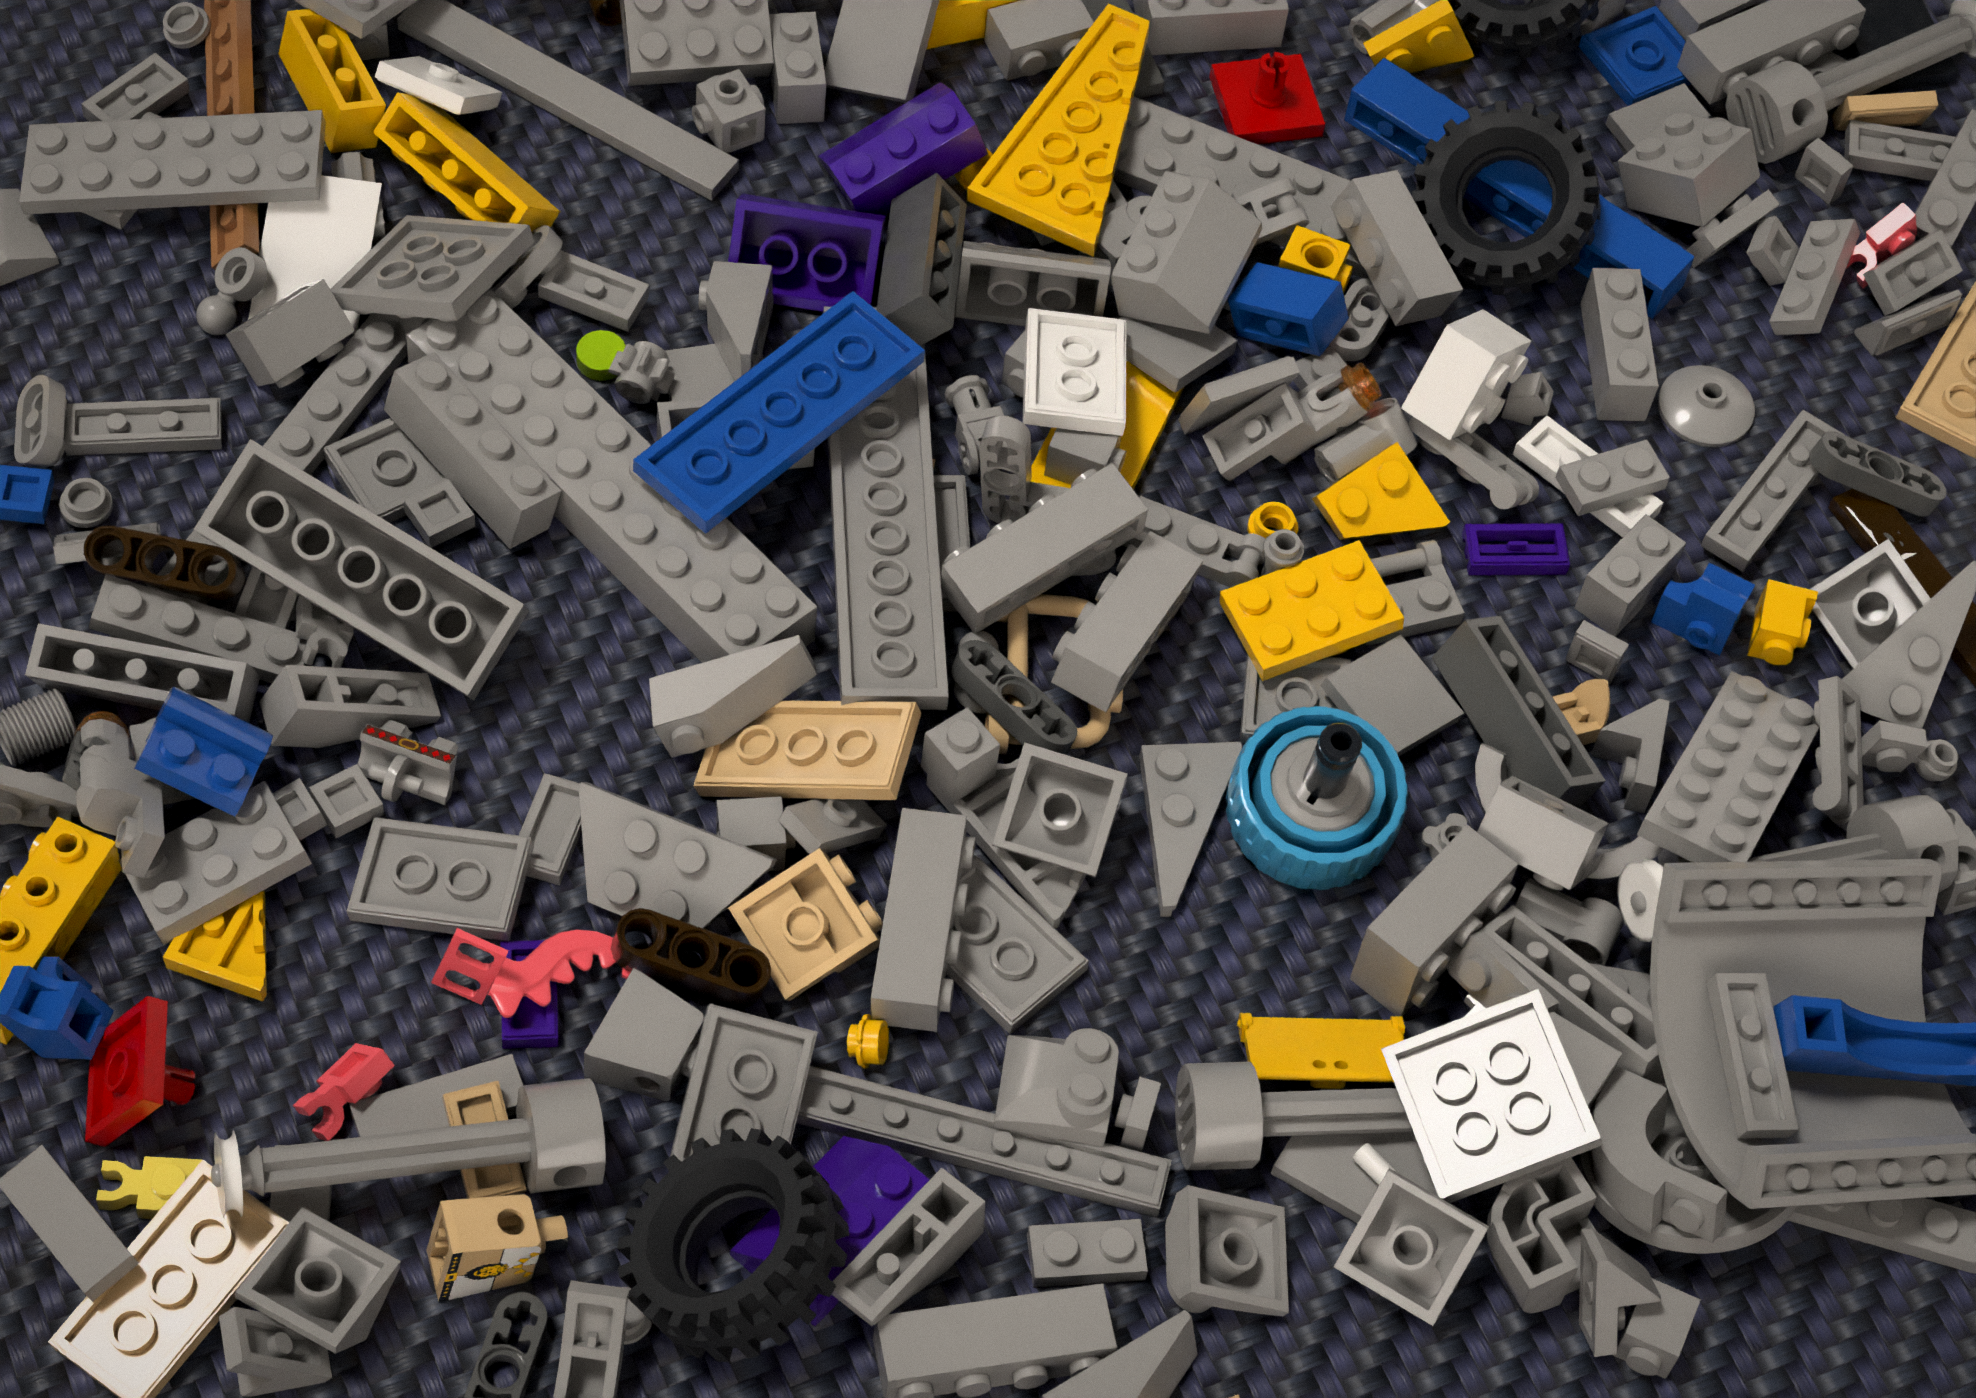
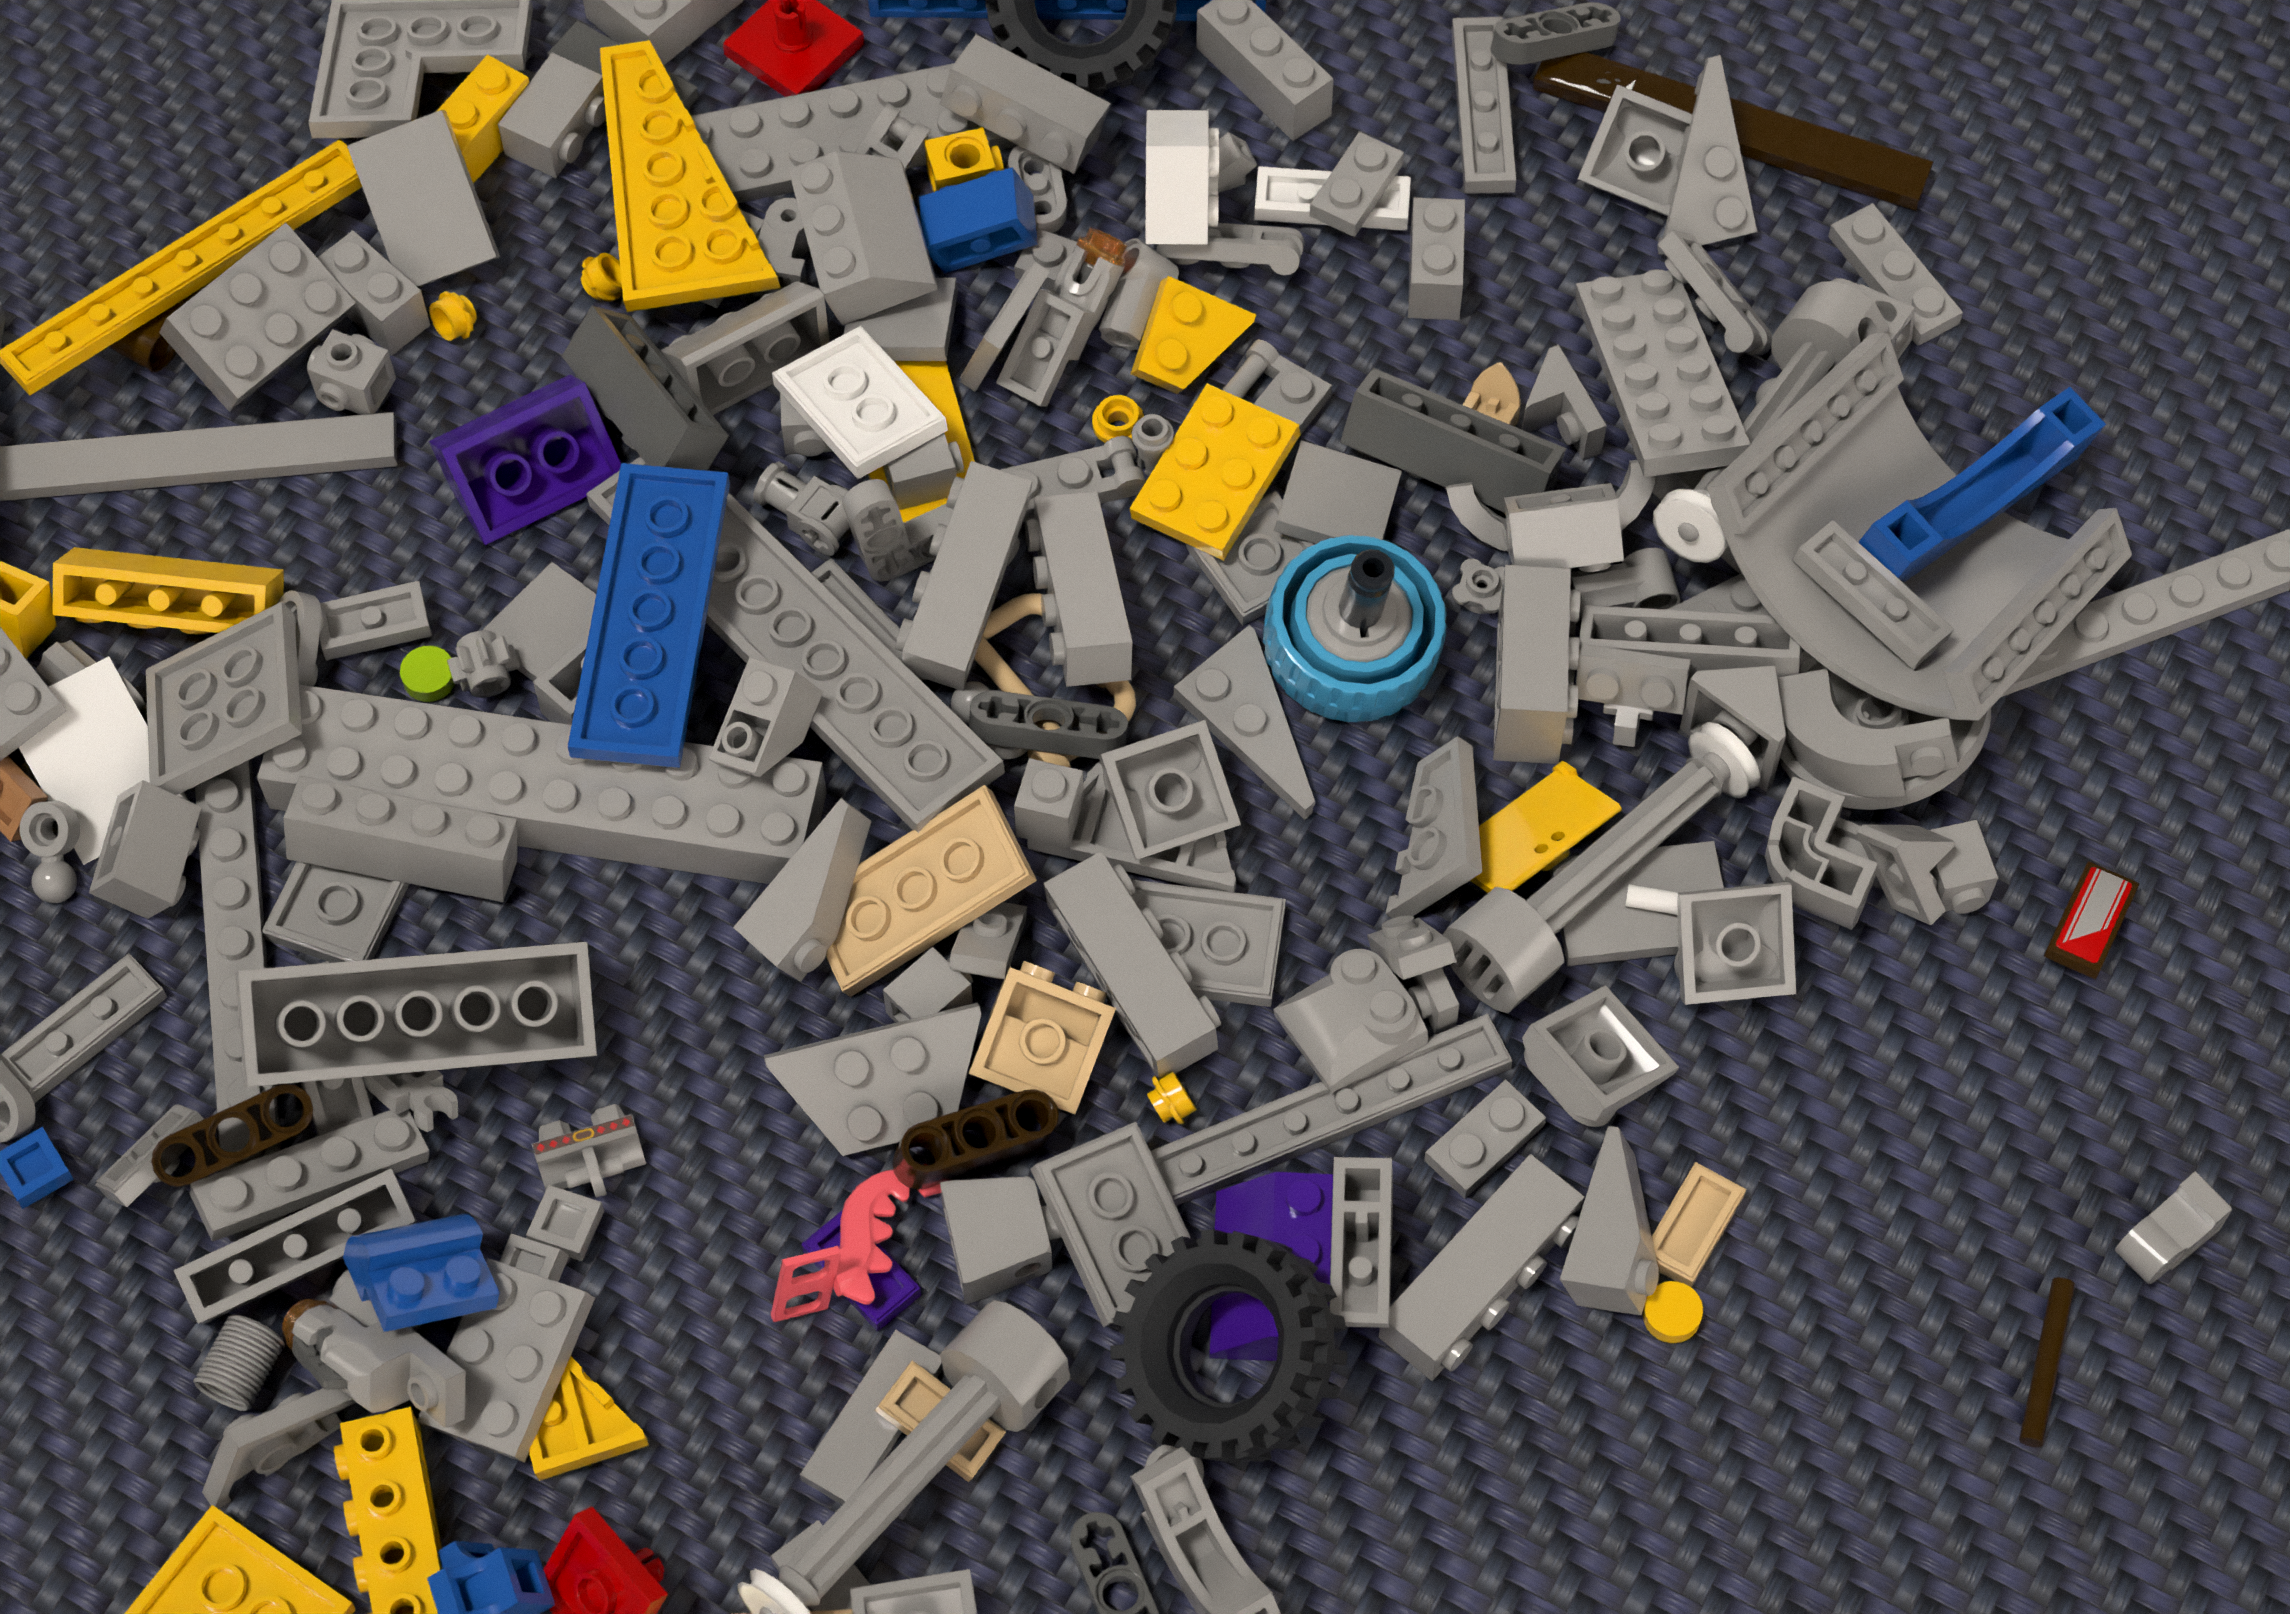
camera: 30 degrees left, 5 degrees up
light grey plate [59,478,113,528] -> none
light grey slope [260,665,441,748] -> none
coral plate [293,1043,395,1141] -> none
light grey tile [347,817,534,941] -> none
white plate [375,56,502,115] -> none
light grey plate [403,479,475,548] -> none
tan torso [426,1194,568,1302] -> none
light grey tile [519,773,582,886] -> none
light grey slope [699,261,774,381] -> none
dark purple slope [818,82,988,216] -> none
plate [1381,988,1603,1203] -> none
dark purple tile [1462,523,1570,575] -> none
light grey tile [1565,620,1629,684] -> none
blue brick [1651,563,1755,656] -> none
light grey dish [1658,365,1755,447] -> none
yellow brick [1747,579,1818,665] -> none
light grey plate [1861,720,1958,781] -> none
none -> yellow plate [429,291,476,341]
none -> light grey slope [708,657,823,777]
none -> light grey plate [1367,915,1456,980]
none -> light grey wing [1386,736,1482,918]

